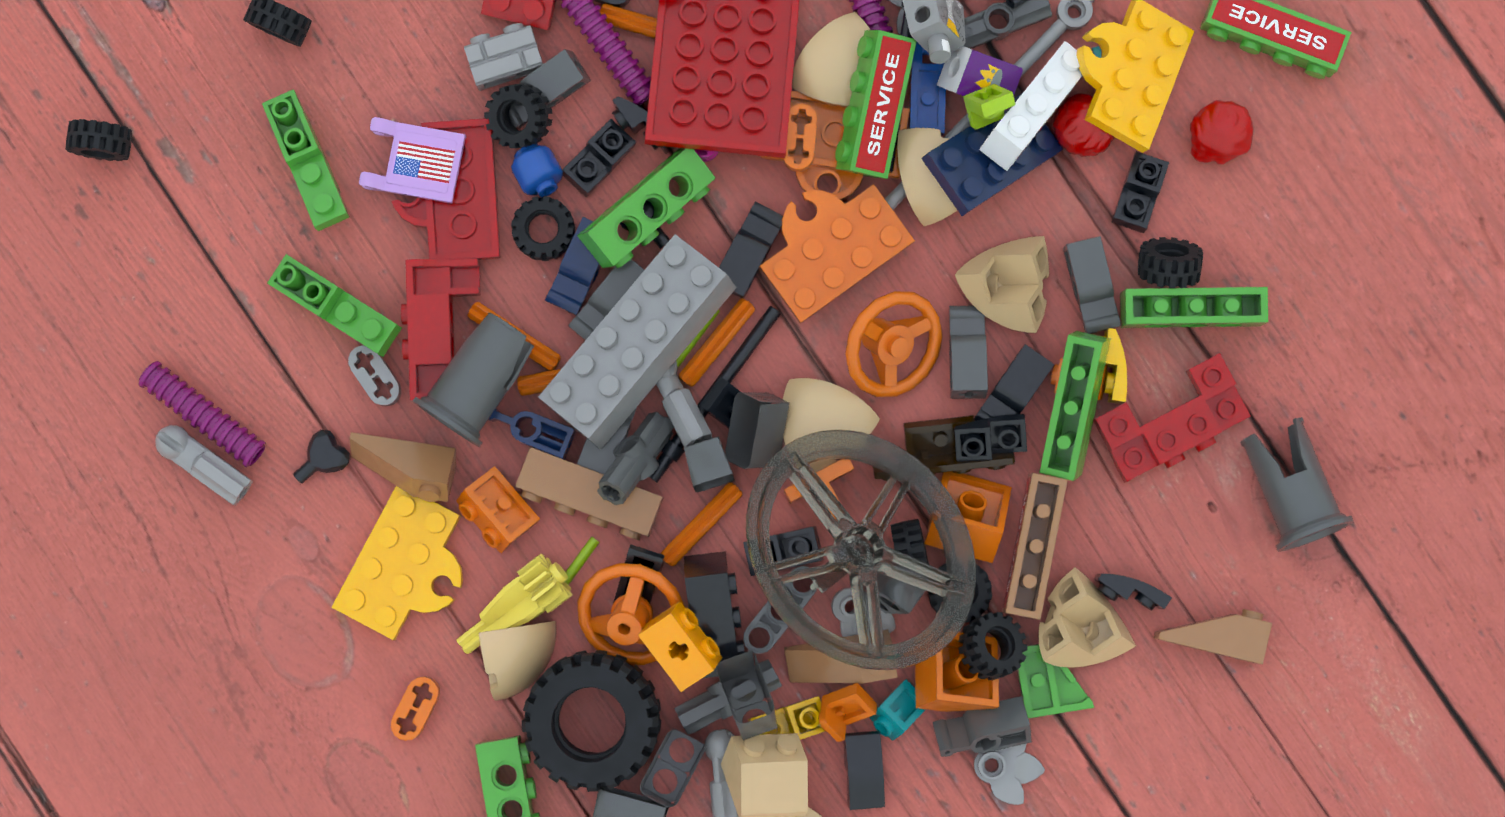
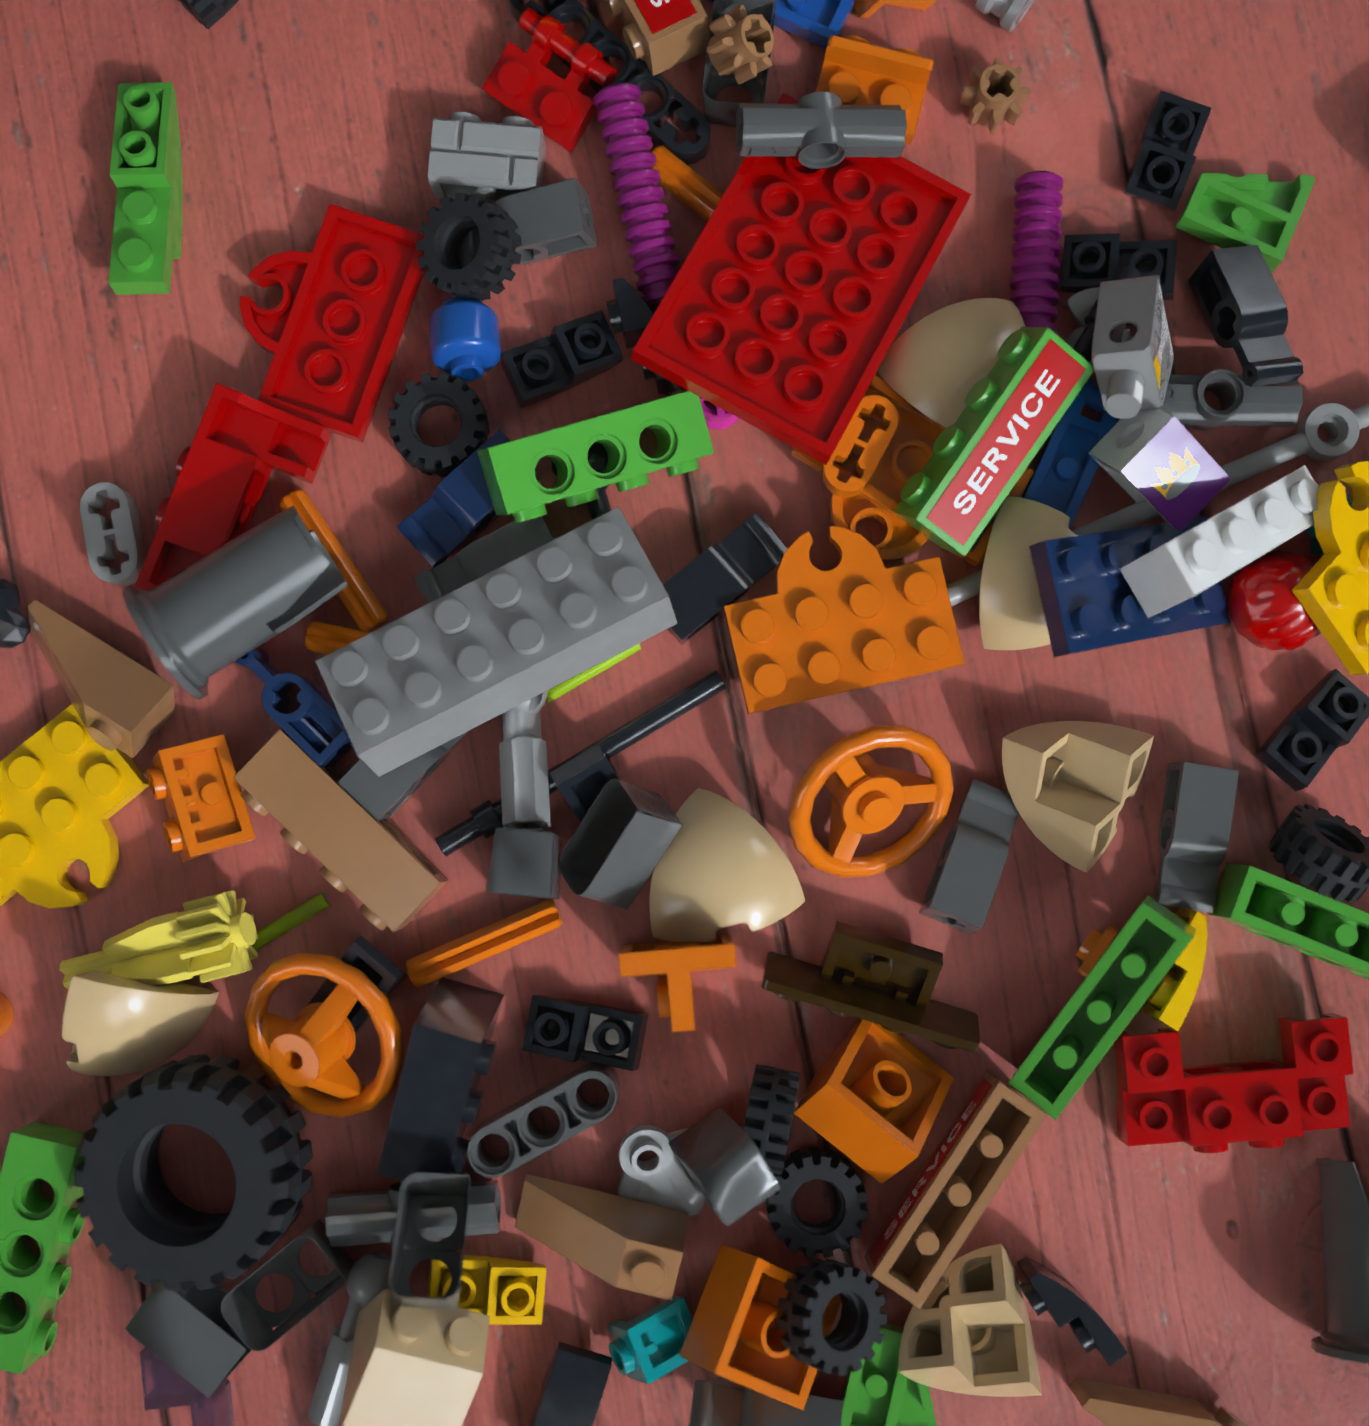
camera: 20 degrees right, 0 degrees up
bright green slope [267,254,402,357] -> none
lavender flag [359,117,466,204] -> none
dark grey piece [597,412,674,505] -> none
light orange brick [638,601,723,692] -> none
orange axle [679,298,755,387] -> none
clear smoke wheel [746,430,976,670] -> none
orange bracket [819,683,877,742] -> none
black slope [954,414,1027,462] -> none
lime bracket [963,84,1016,129] -> none
black piece [974,344,1054,421] -> none

